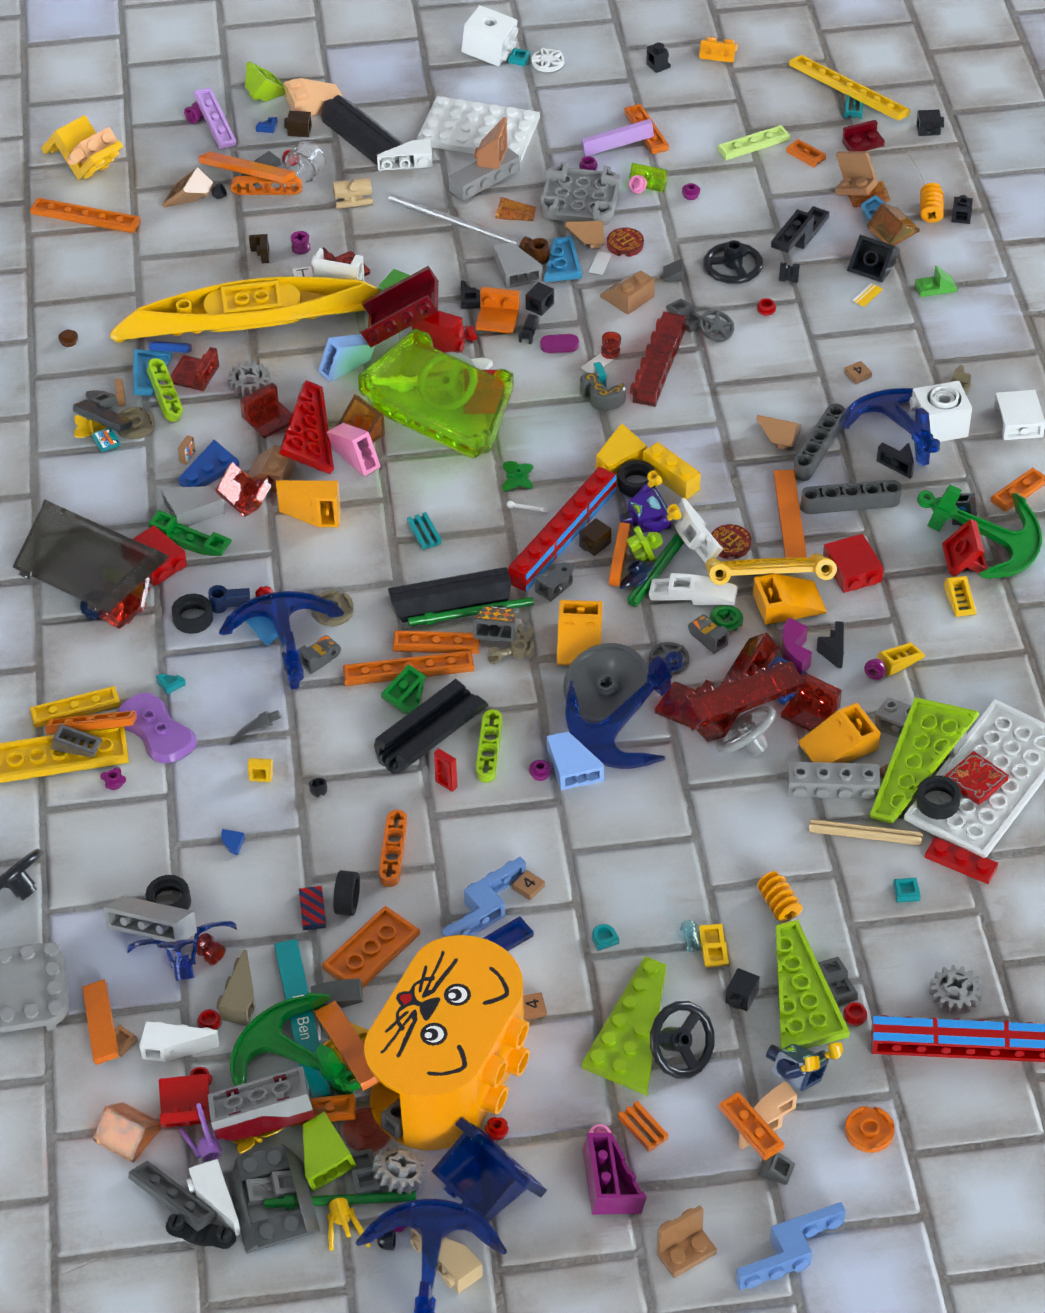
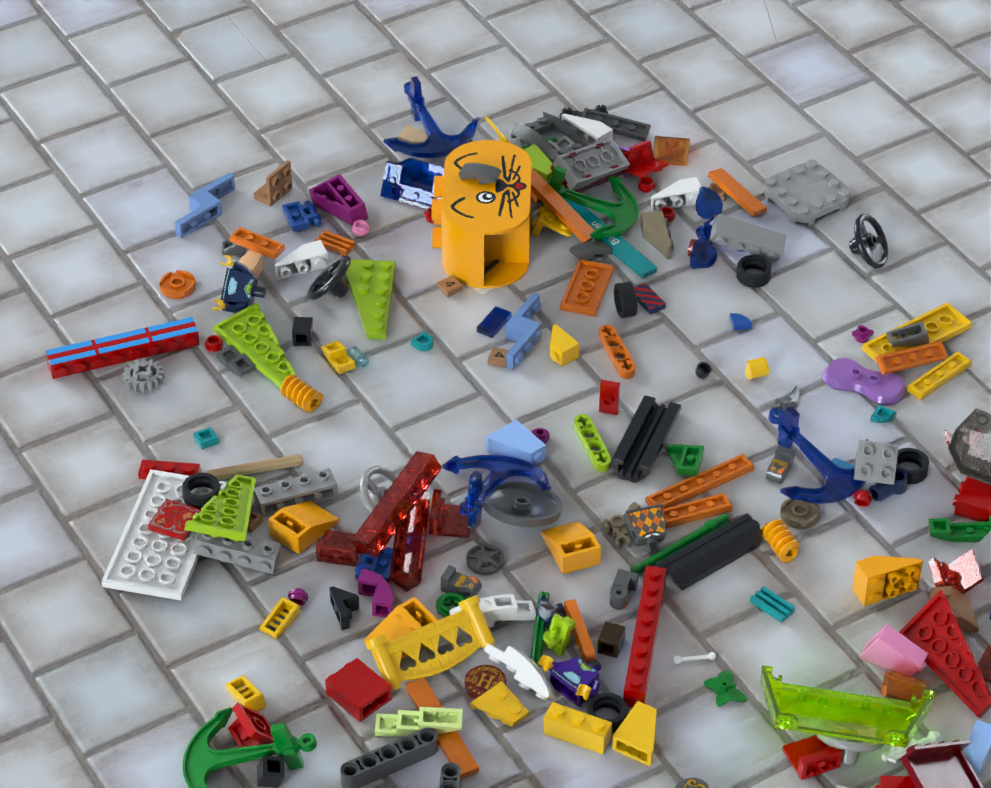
camera: 155 degrees right, 5 degrees down
none -> white slope [275,240,328,280]
none -> blue plate [282,200,322,232]
none -> yellowish green slope [375,707,463,737]
none -> dark grey slope [459,163,501,184]
none -> yellow wing [469,681,529,727]
none -> yellow slope [549,324,580,367]
none -> light orange piece [761,519,800,563]
none -> light grey plate [853,440,899,485]

